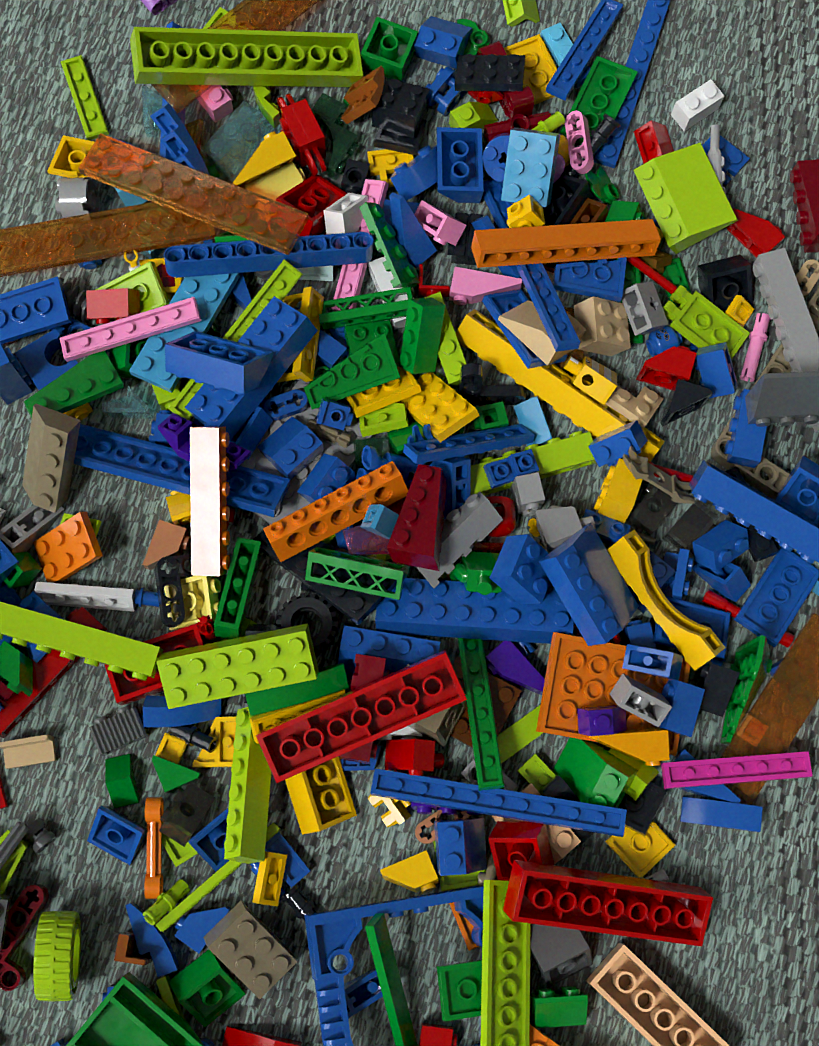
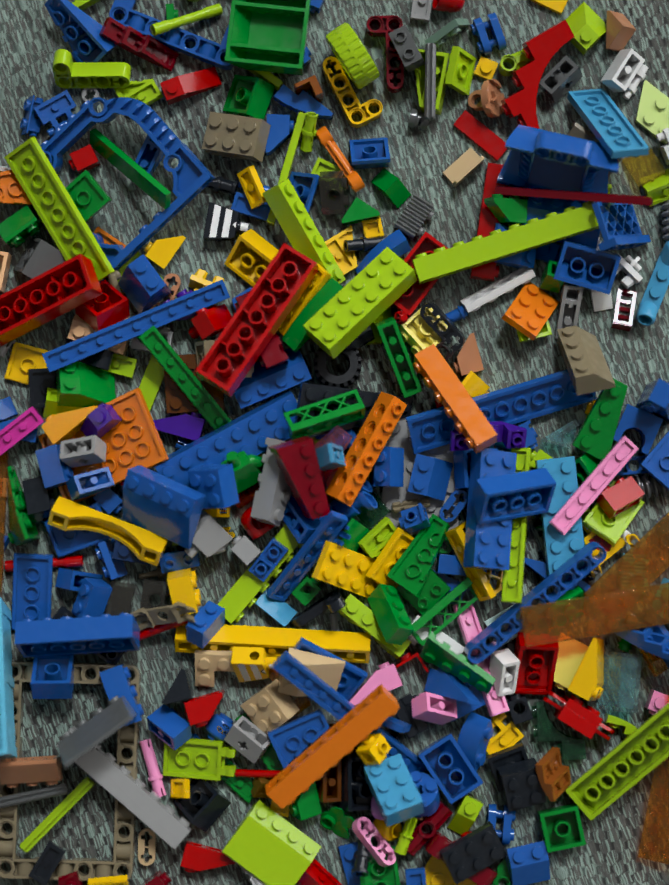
camera: 150 degrees right, 10 degrees up
none -> torso [203,202,249,241]
none -> yellow beam [323,56,383,128]

